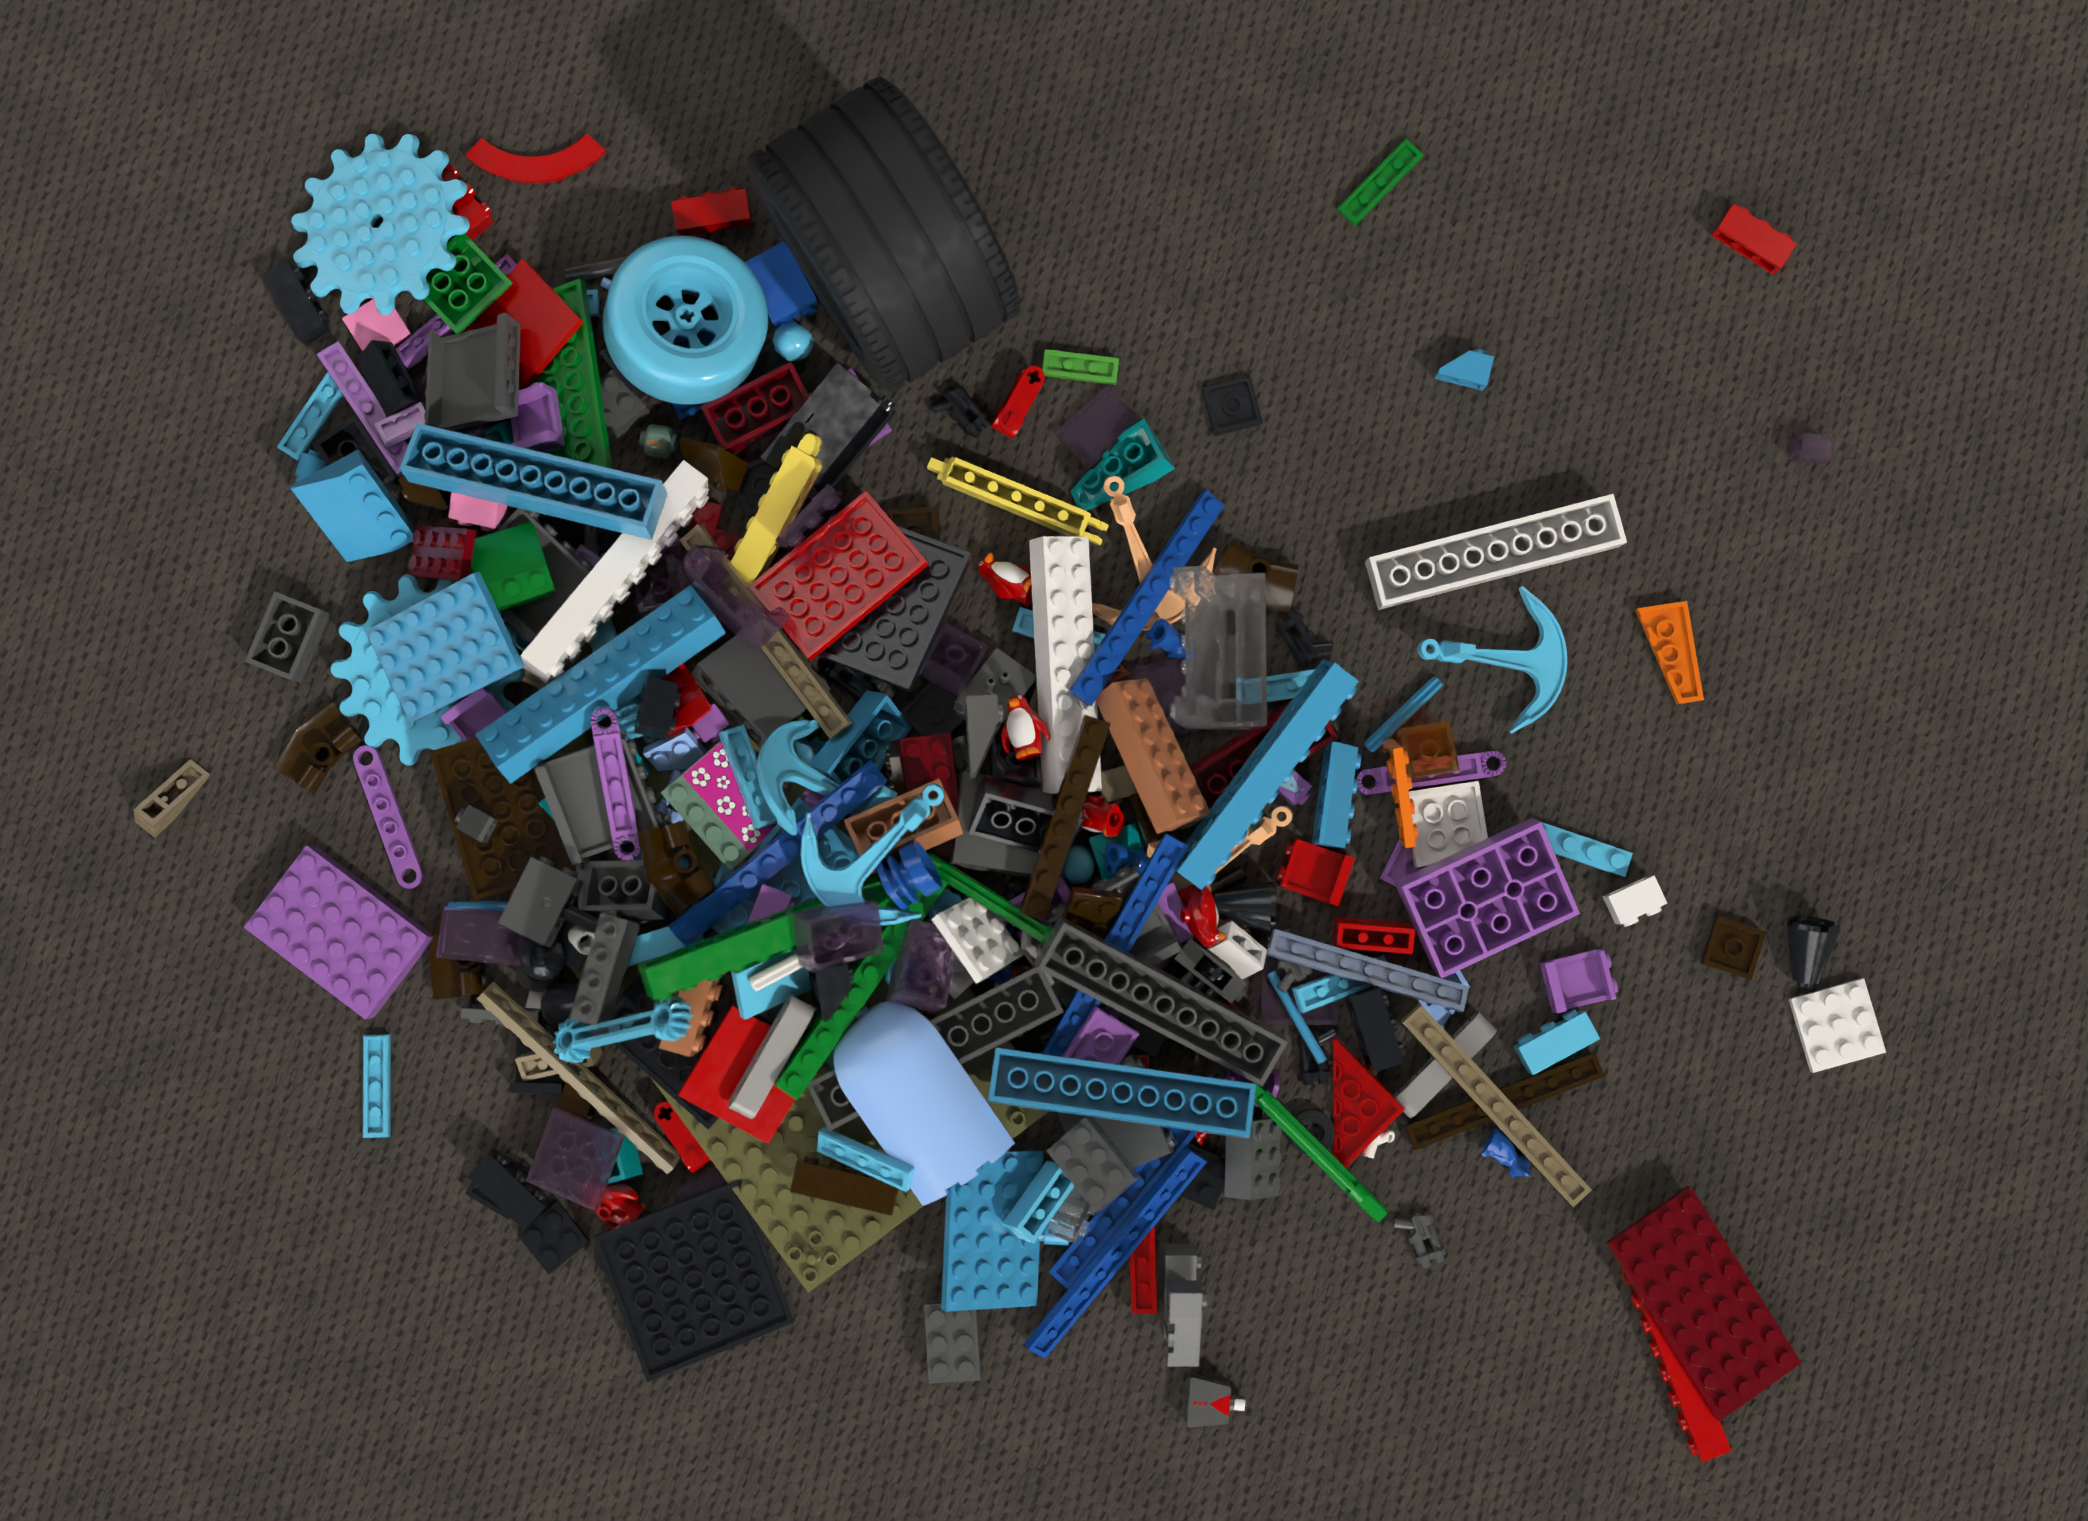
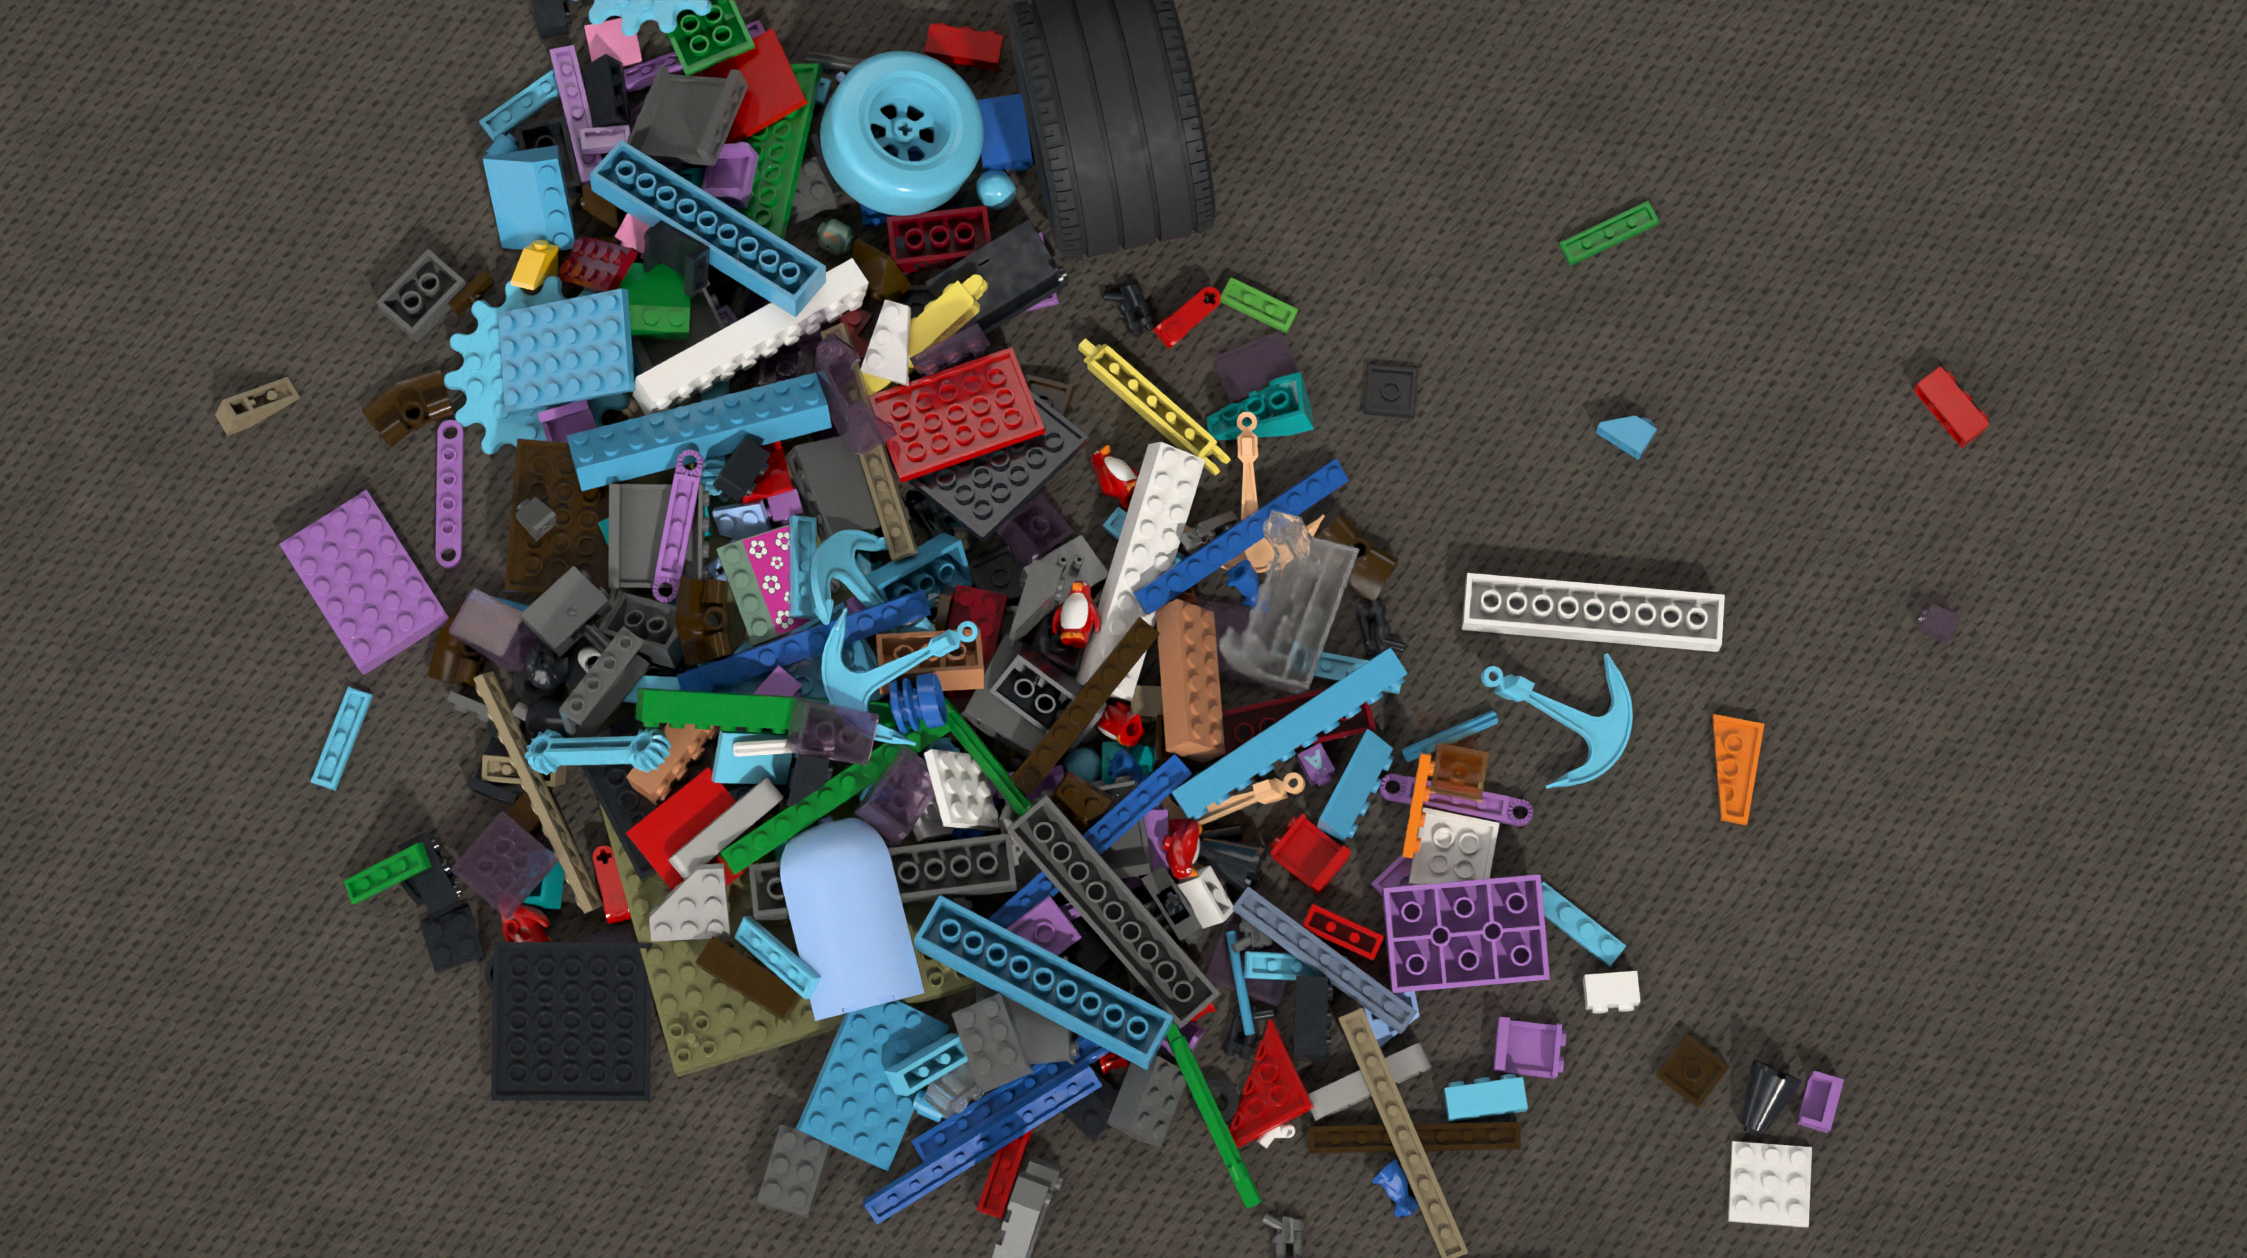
camera: 25 degrees right, 10 degrees down
none -> green tile [344,842,431,905]
none -> dark brown plate [448,270,494,318]
none -> yellow slope [511,240,558,290]
none -> black panel [643,220,710,298]
none -> light grey plate [649,863,731,941]
none -> white wing [860,300,911,386]
none -> dark grey hinge [1178,511,1238,550]
none -> medium lavender panel [1797,1071,1844,1133]

